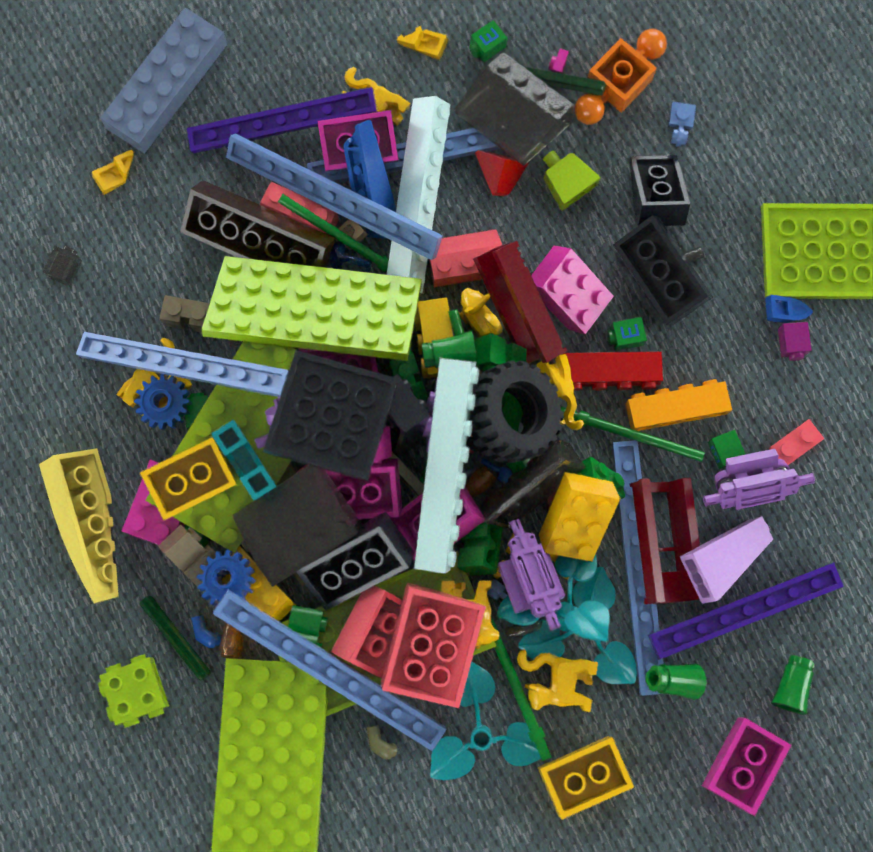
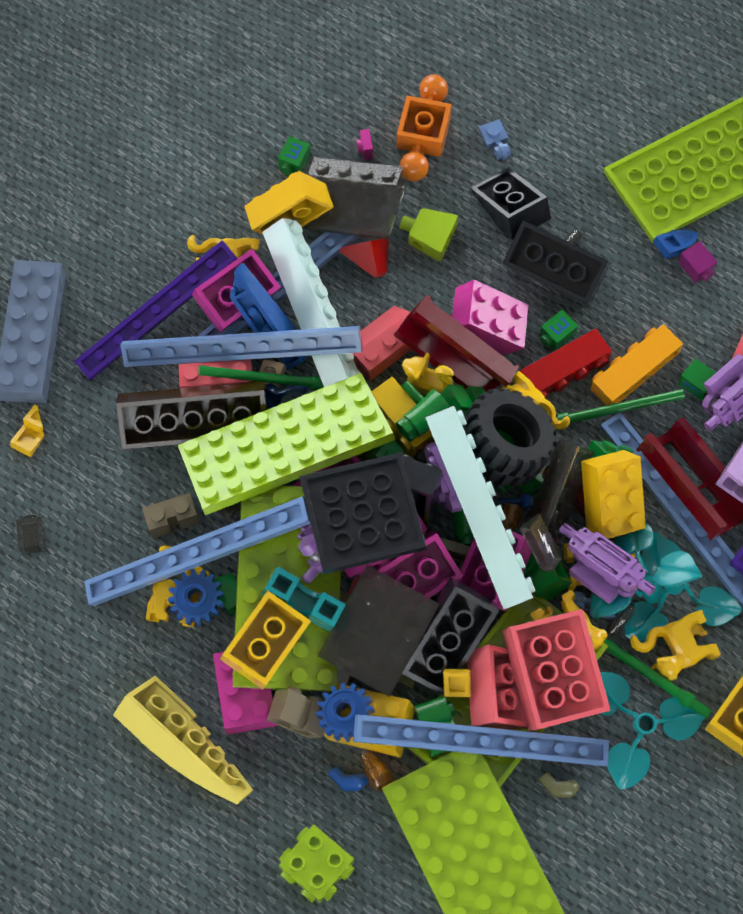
camera: 25 degrees left, 10 degrees down
dark green axle [140,596,211,681] -> none
yellow slope [397,26,449,60] -> none
dark green axle [515,66,606,96] -> none
none -> yellow brick [244,171,334,234]
none -> yellow tile [443,669,472,697]
none -> clear smoke slope [520,514,562,572]

